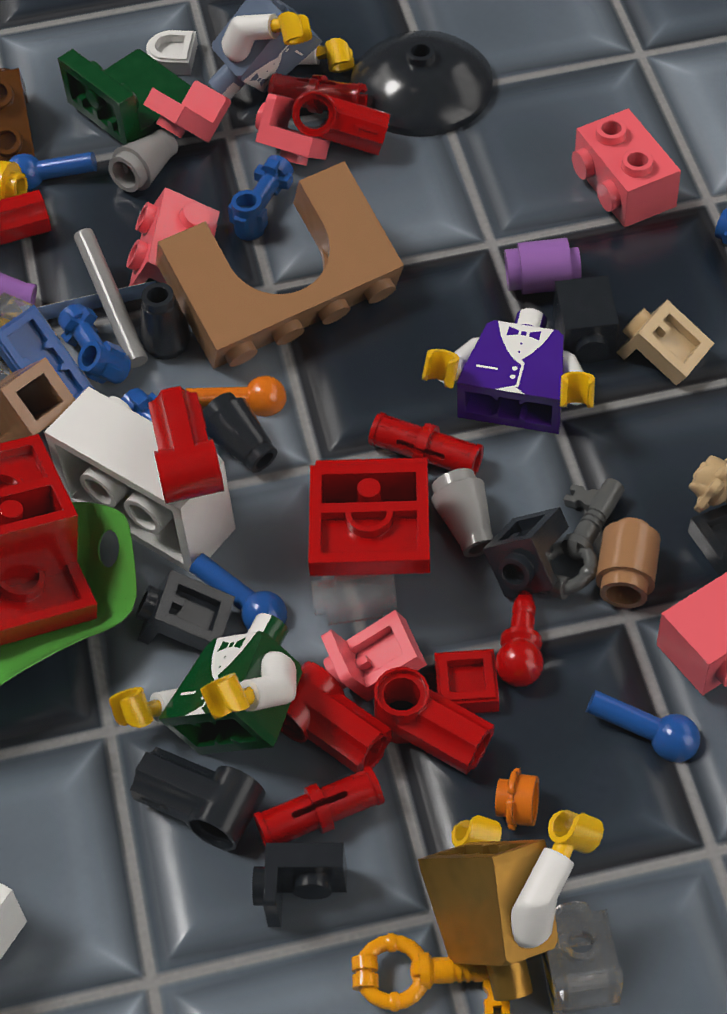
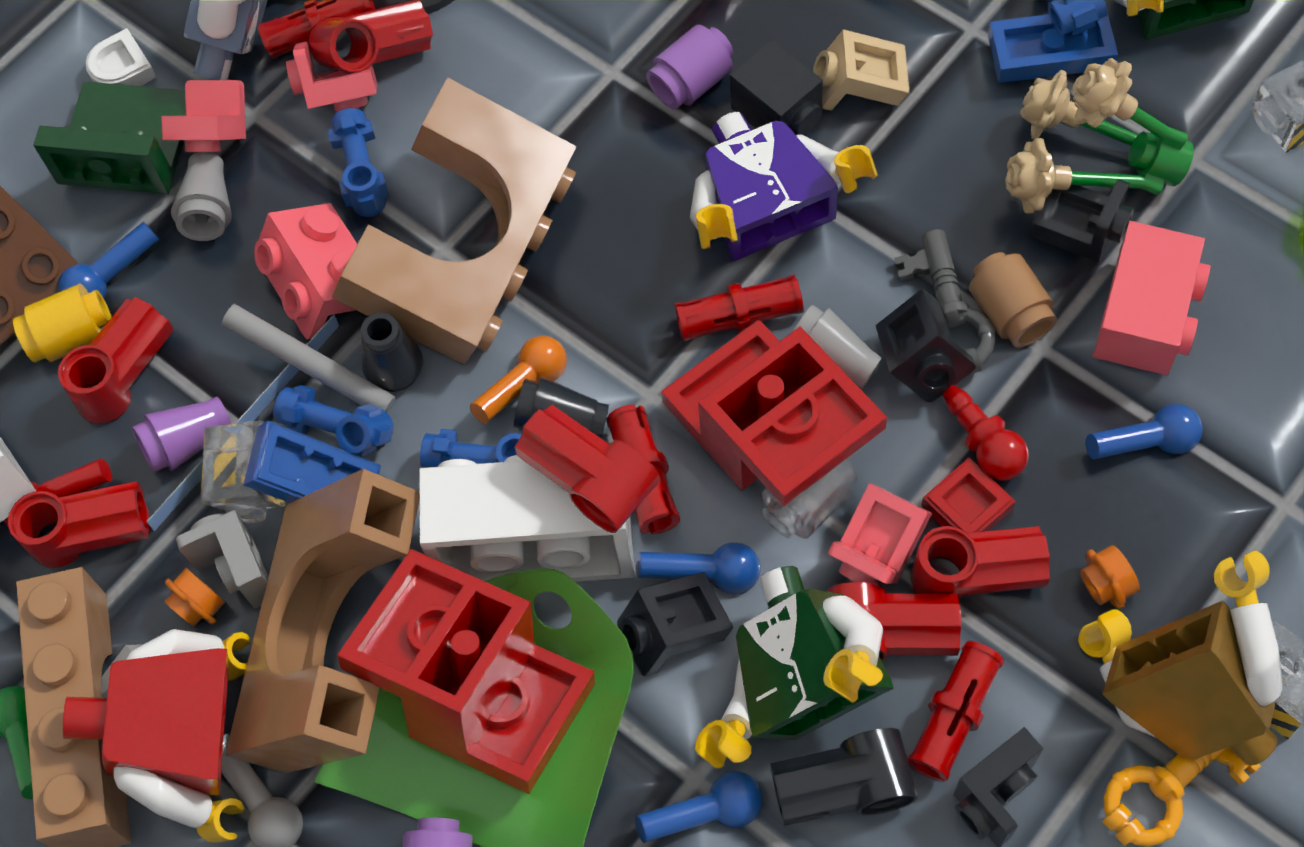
camera: 35 degrees left, 10 degrees up
none -> red pin [606,404,680,535]
none -> blue bar [635,771,763,843]

